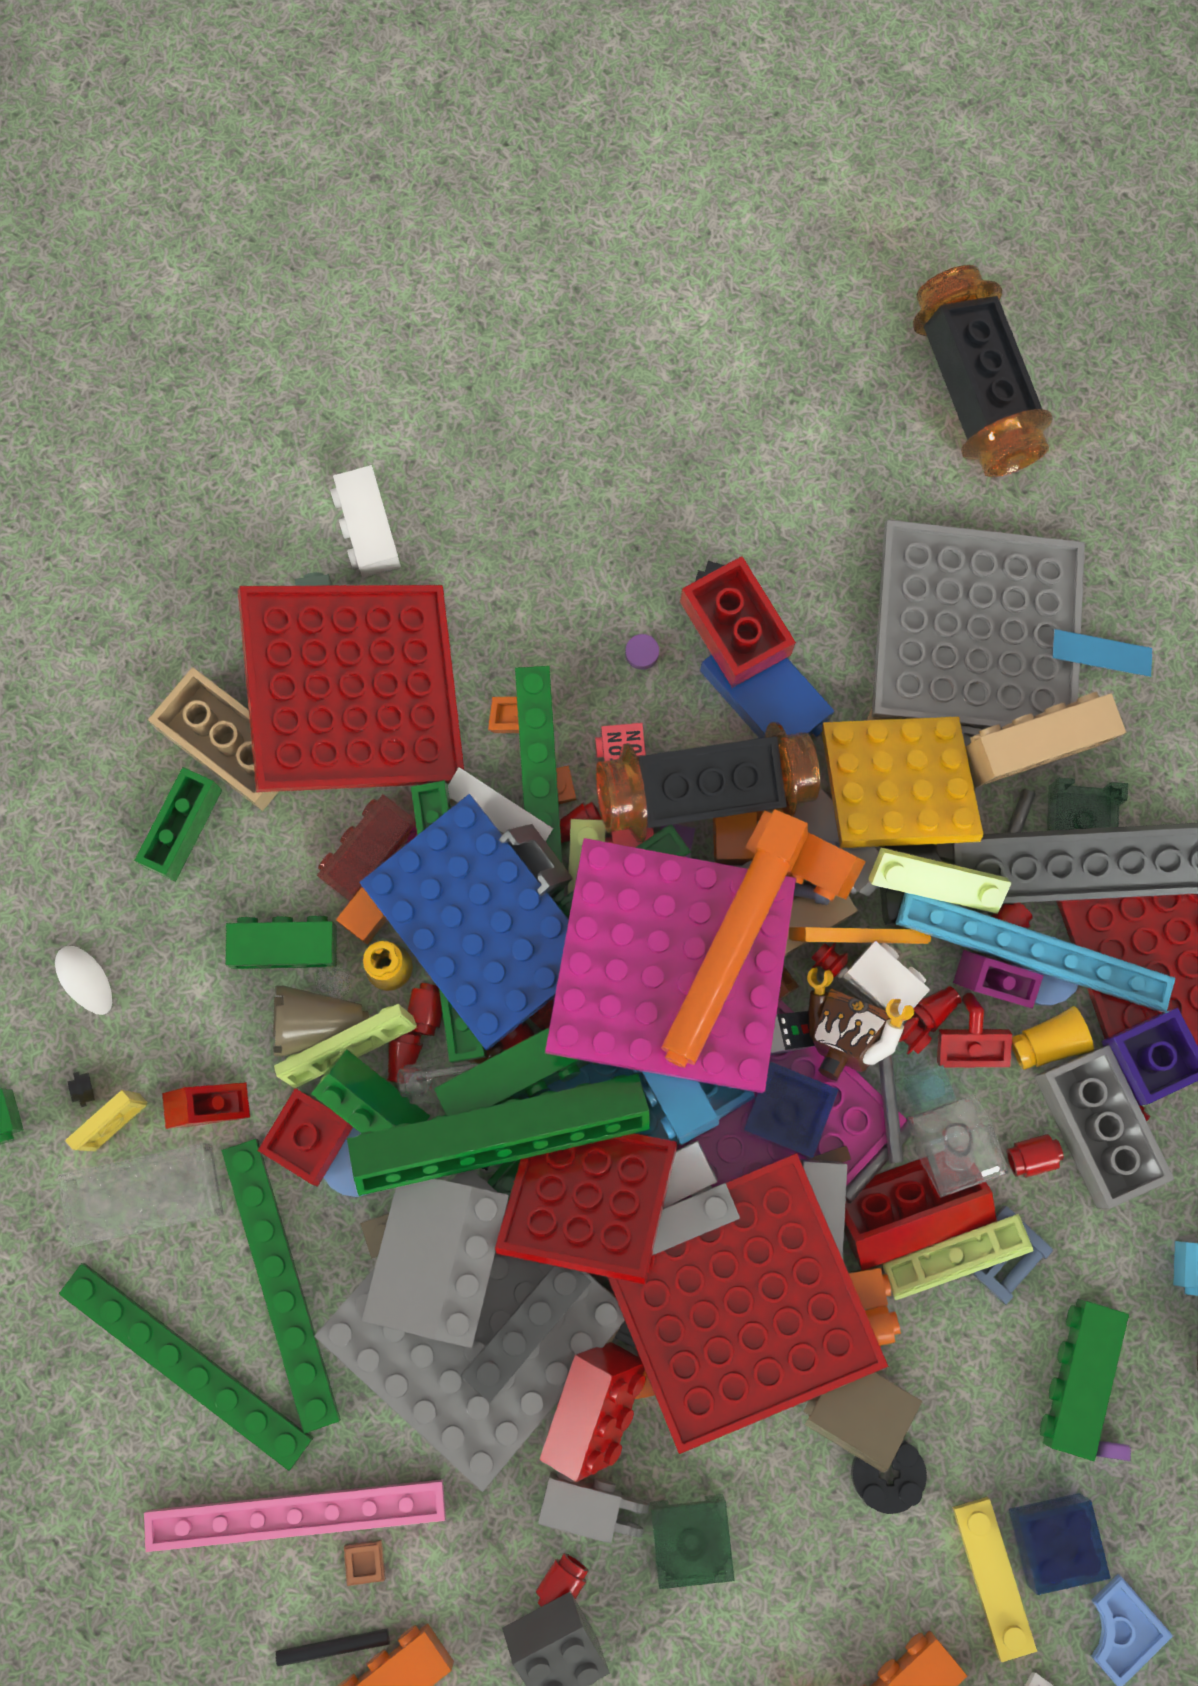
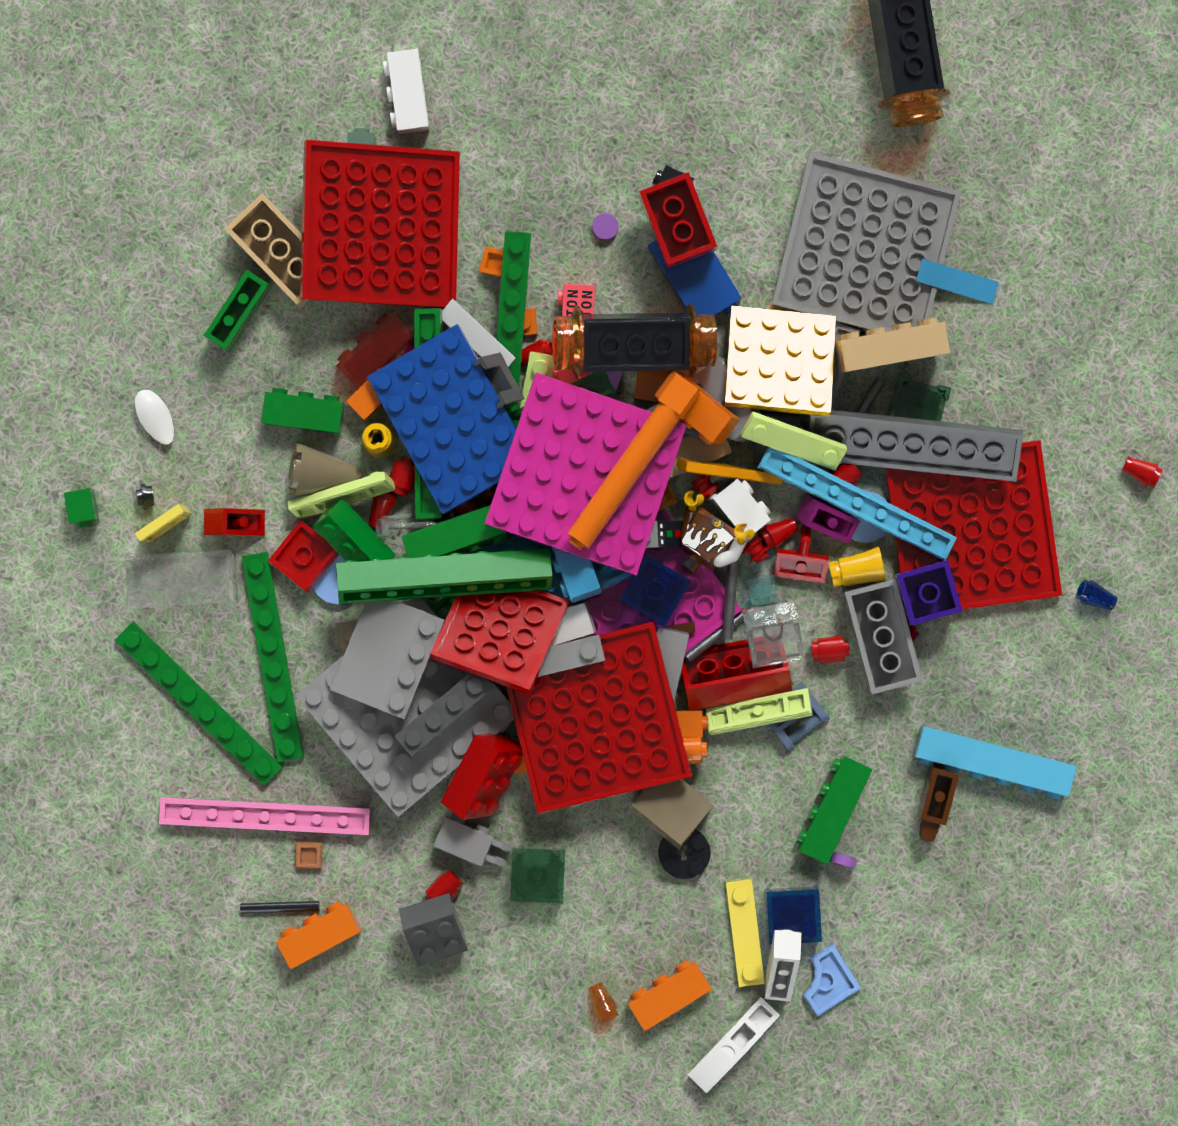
camera: 10 degrees right, 10 degrees up
none -> white brick [765,930,801,1002]

